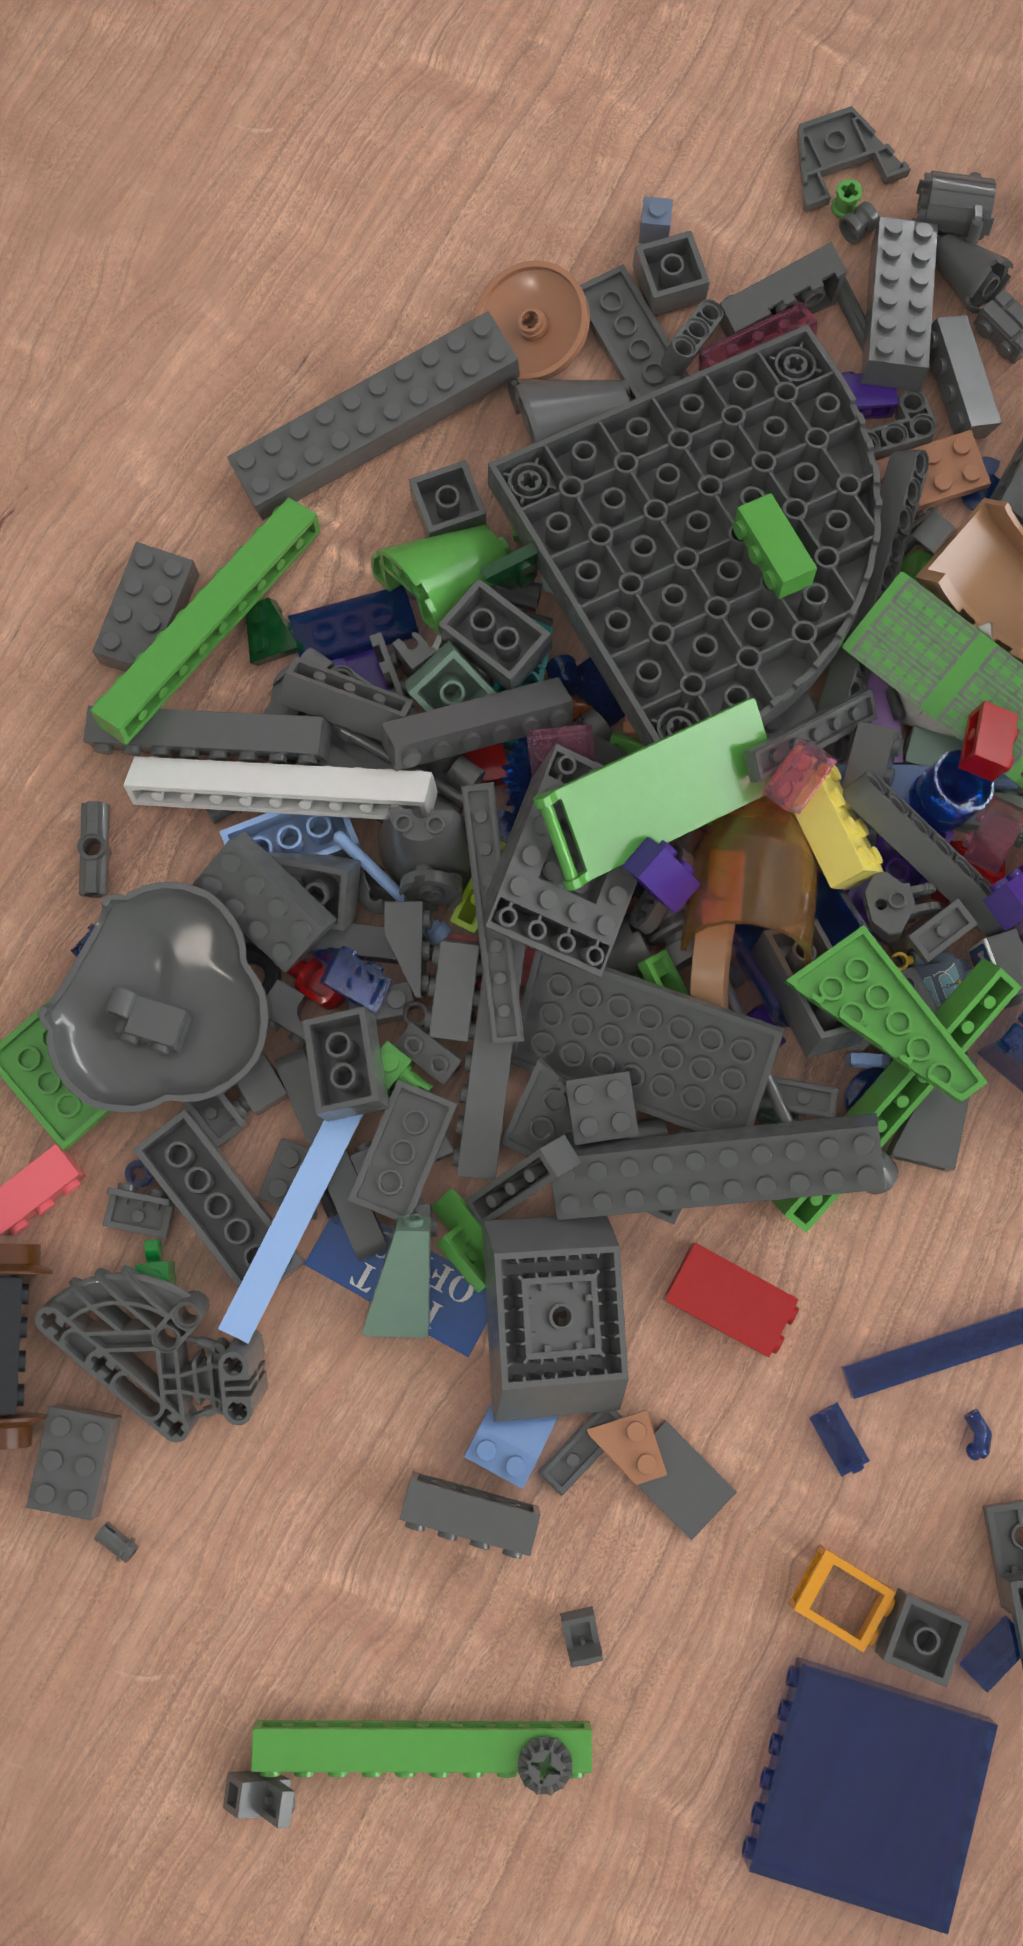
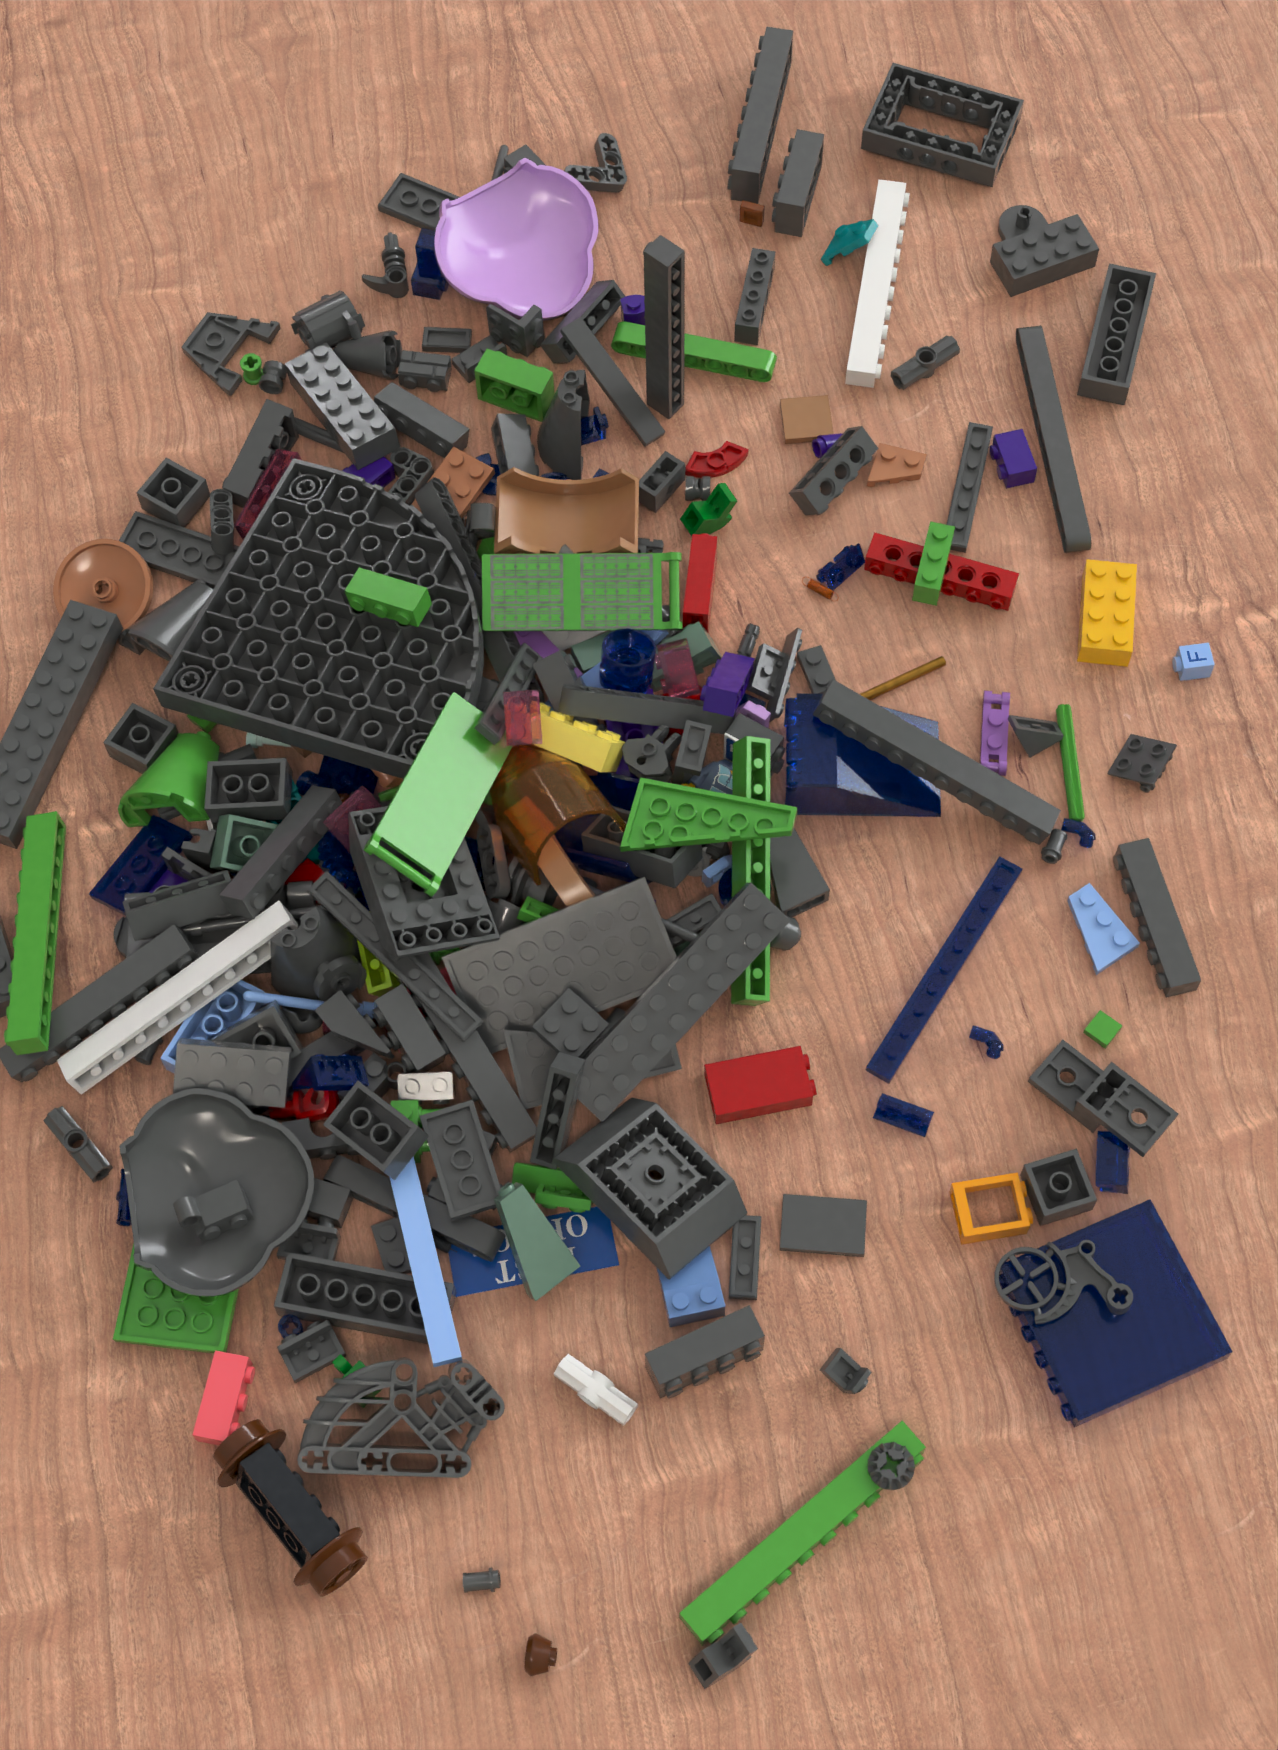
camera: 35 degrees left, 15 degrees down
dark grey brick [26,1403,122,1520] -> none
dark green wing [246,597,304,666] -> none
dark green wing [480,542,539,590] -> none
nougat wing [587,1410,667,1485] -> none
dark purple brick [622,837,701,914] -> none
sand blue brick [639,196,673,244] -> none
dark grey piece [885,683,906,728] -> none
red brick [958,701,1019,782] -> none
none -> reddish brown cone [525,1633,557,1676]
none -> white piece [554,1354,638,1426]
none -> dark grey piece [995,1240,1133,1325]

